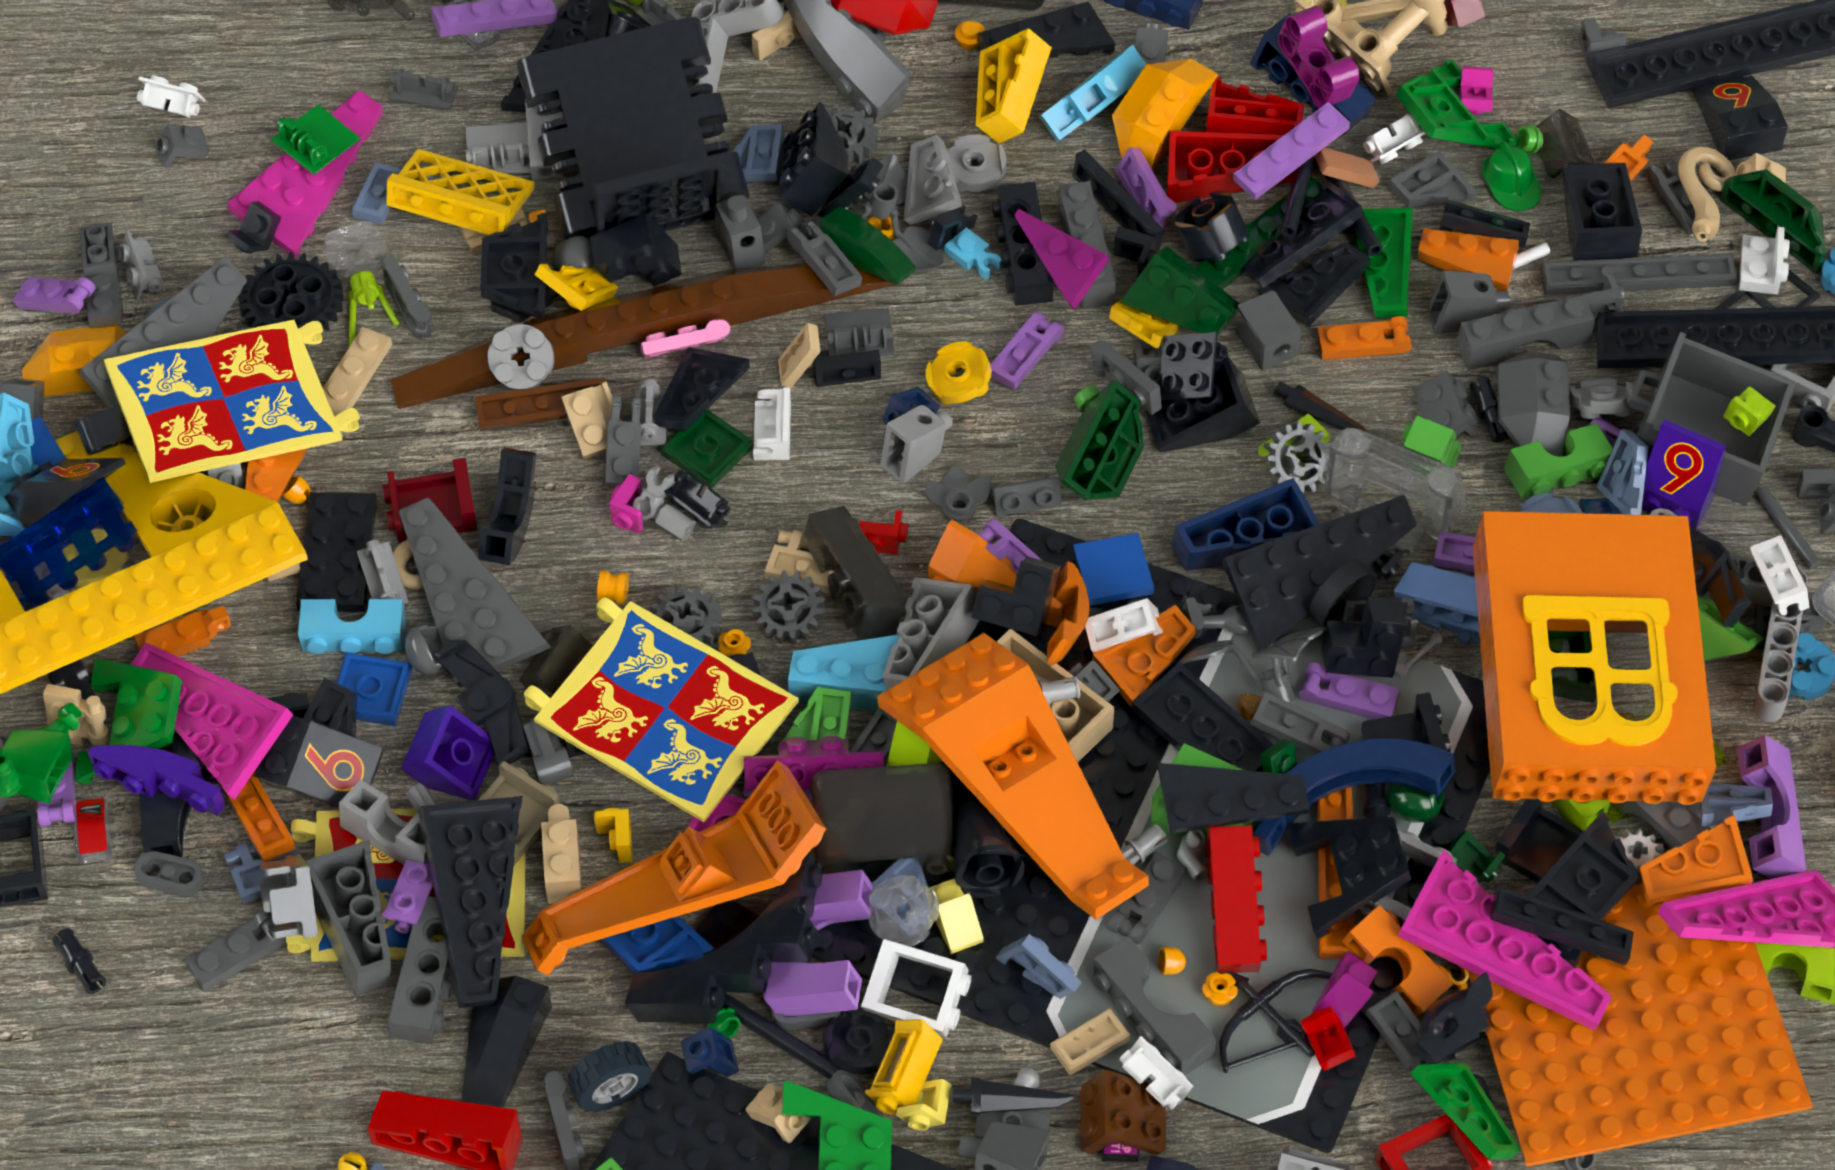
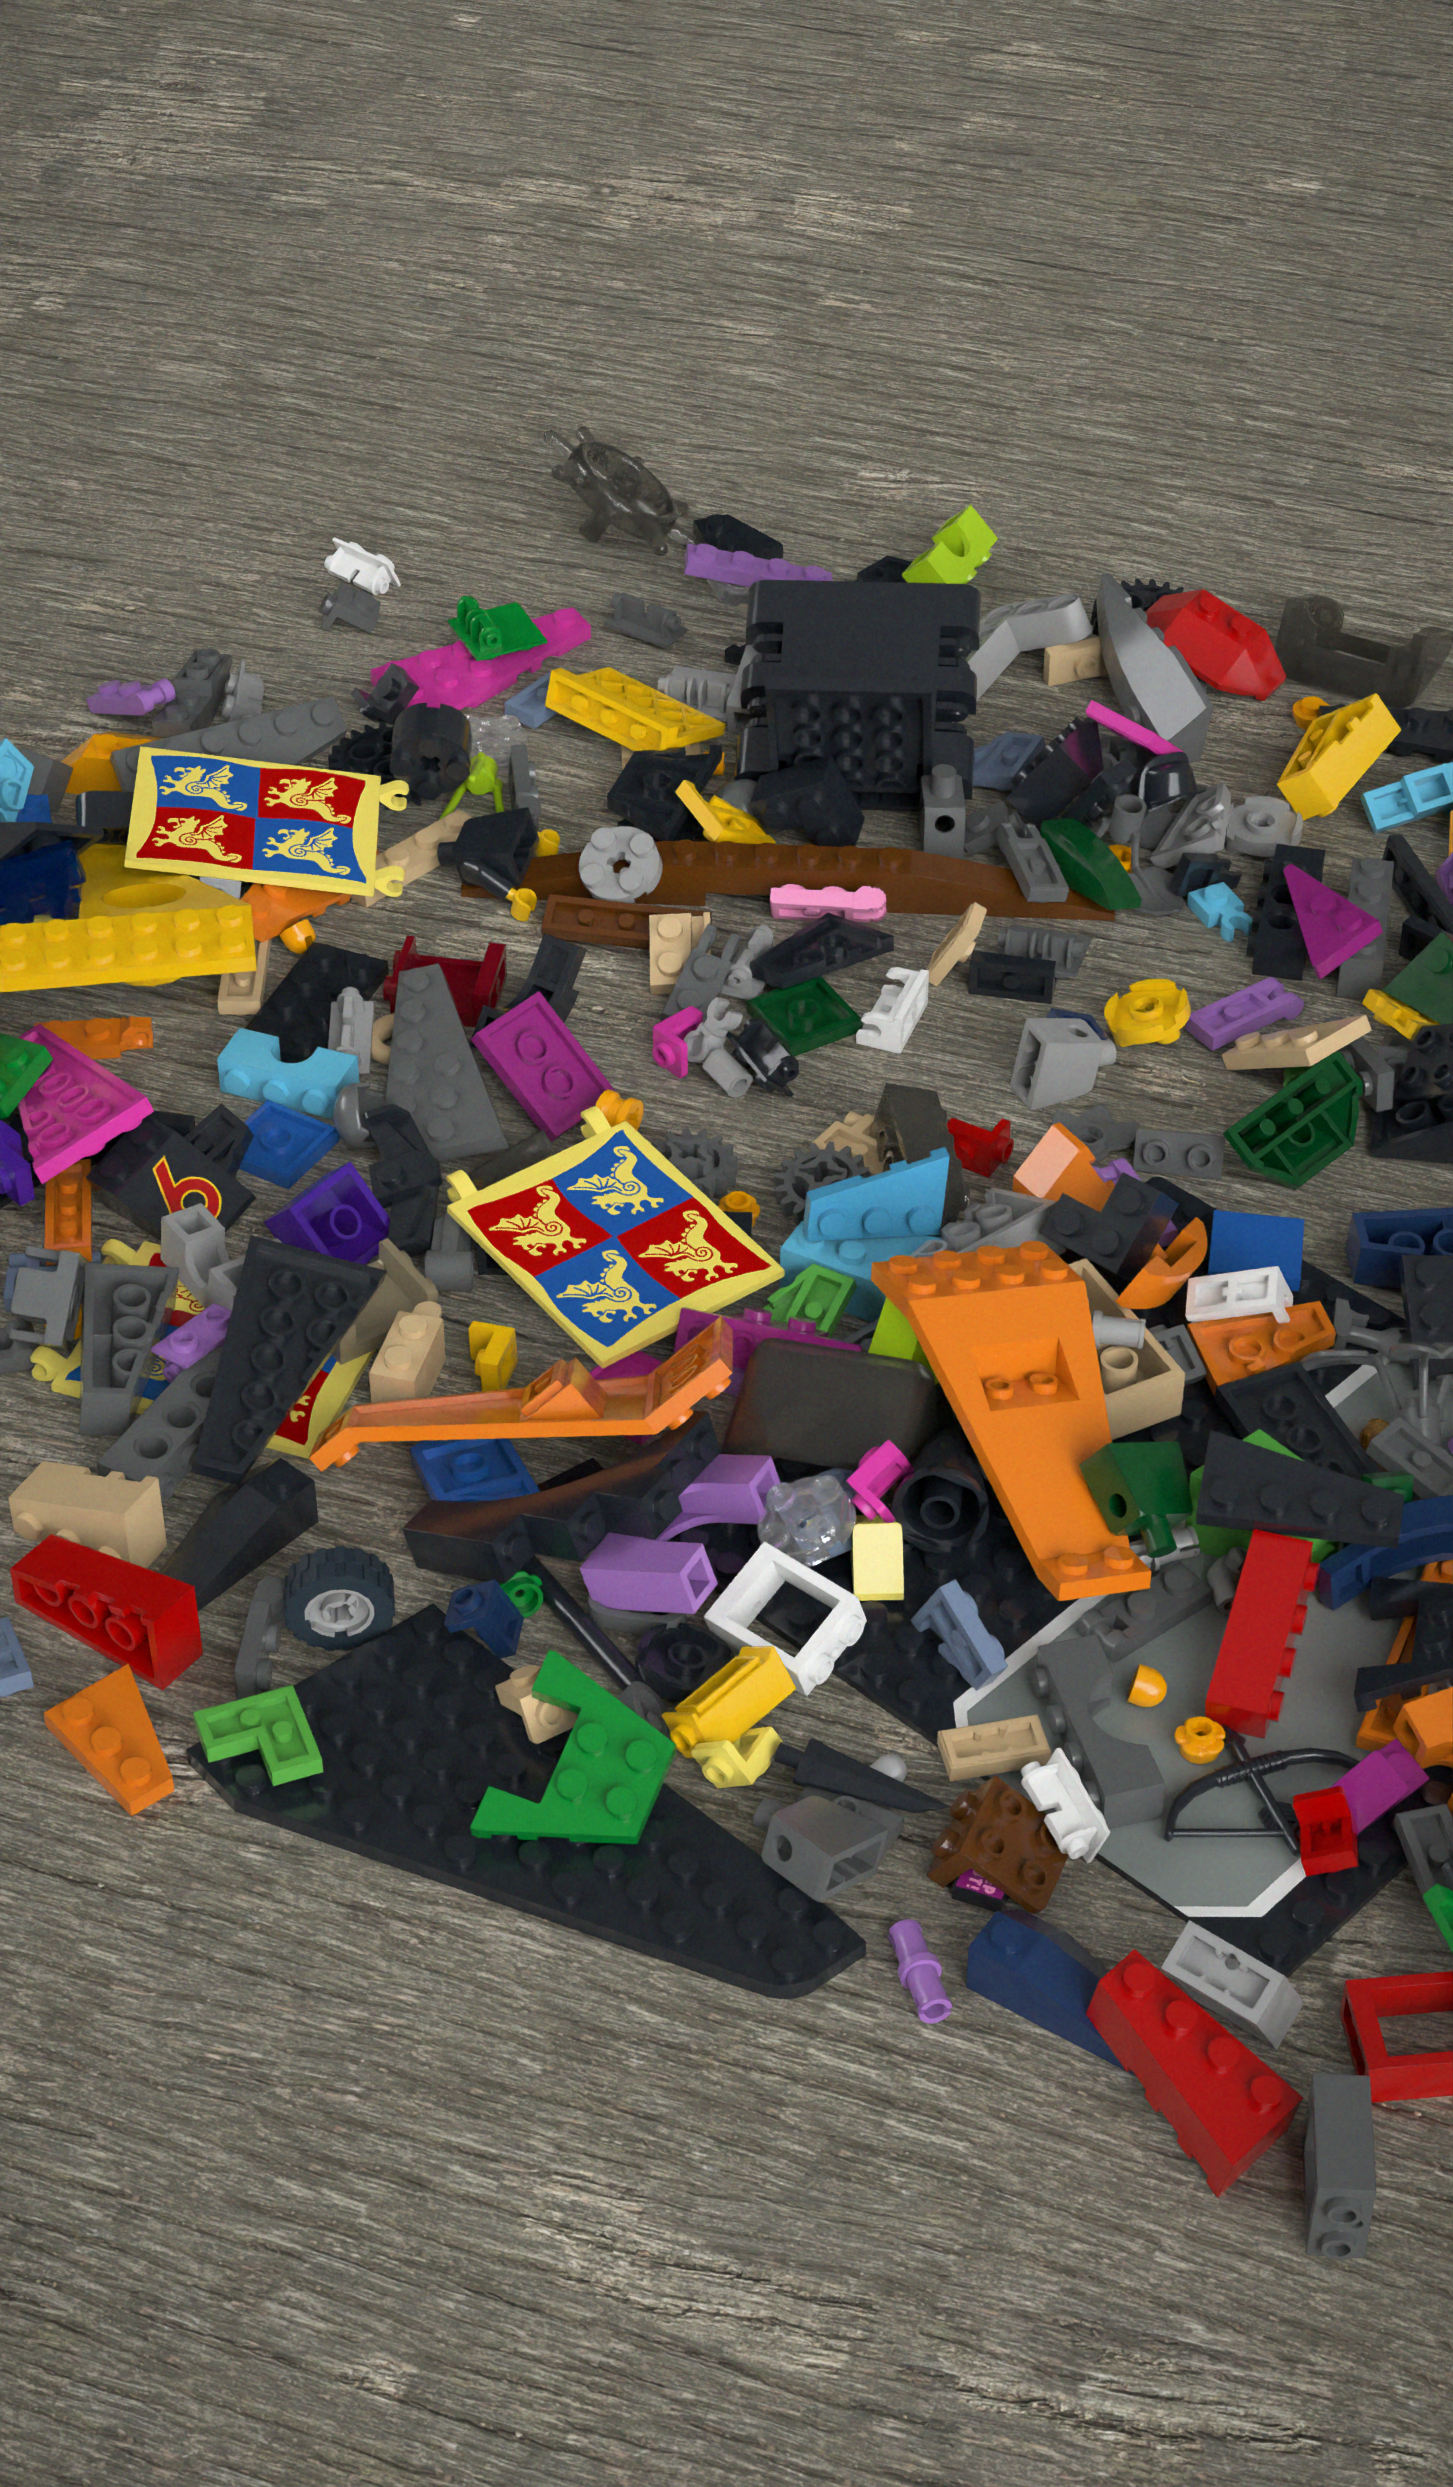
camera: 20 degrees right, 15 degrees down
none -> tan wedge [8,1461,167,1568]
none -> black brick [389,703,472,800]
none -> black torso [437,807,560,922]
none -> magenta plate [471,991,616,1143]
none -> dark azure wing [803,1147,950,1241]
none -> dark pink bracket [846,1439,912,1523]
none -> dark green torso [1079,1441,1193,1558]
none -> dark pink tile [1085,700,1183,756]
none -> black piece [1137,751,1206,812]
none -> tan wing [1222,1014,1371,1070]

